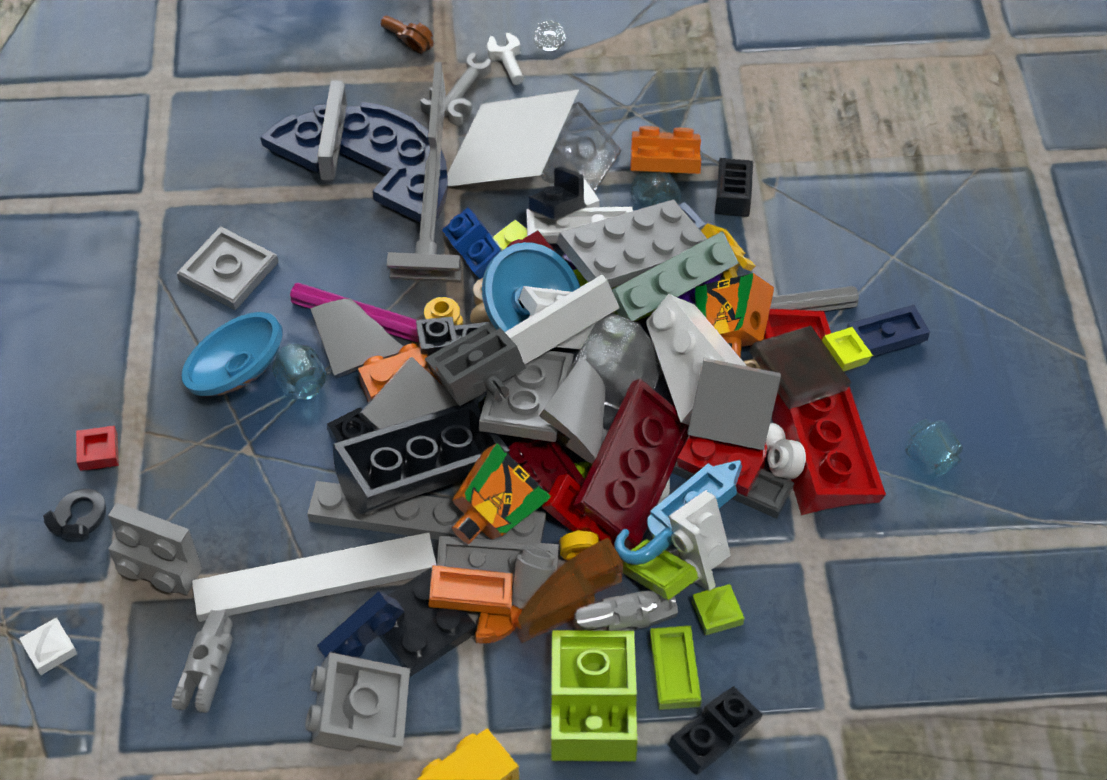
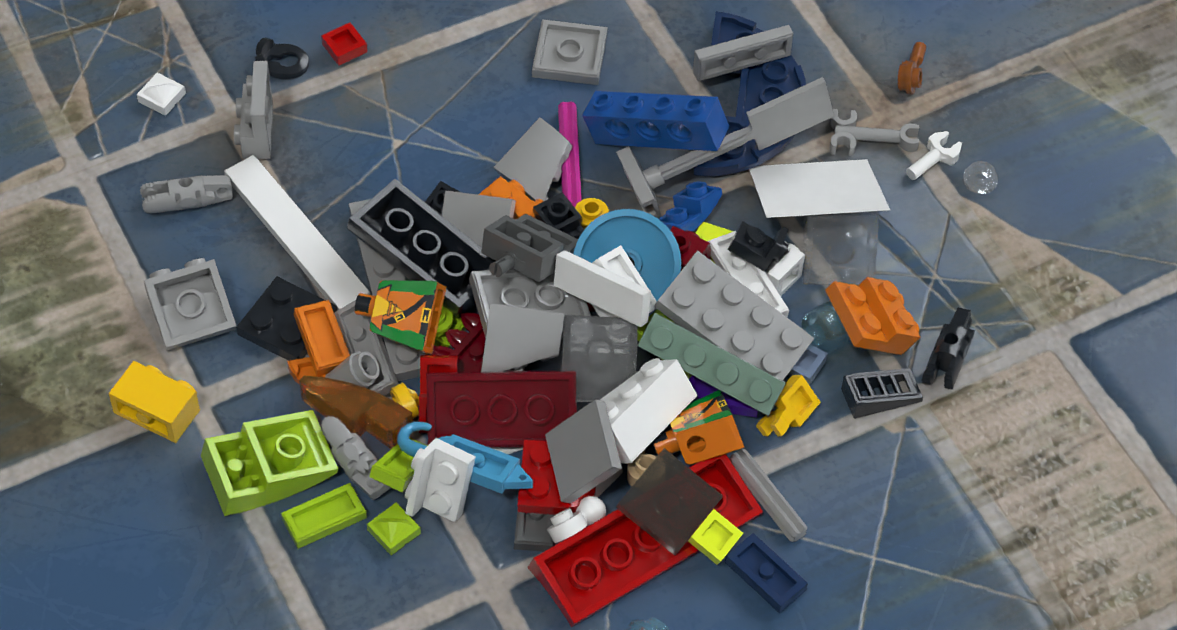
camera: 65 degrees right, 0 degrees up
dark azure dish [182,312,283,396] -> none
clear light blue head [272,344,327,400] -> none
dark blue plate [317,591,405,658] -> none
black slope [668,686,763,775] -> none
none -> blue brick [582,91,729,151]
none -> black hinge [921,307,975,389]

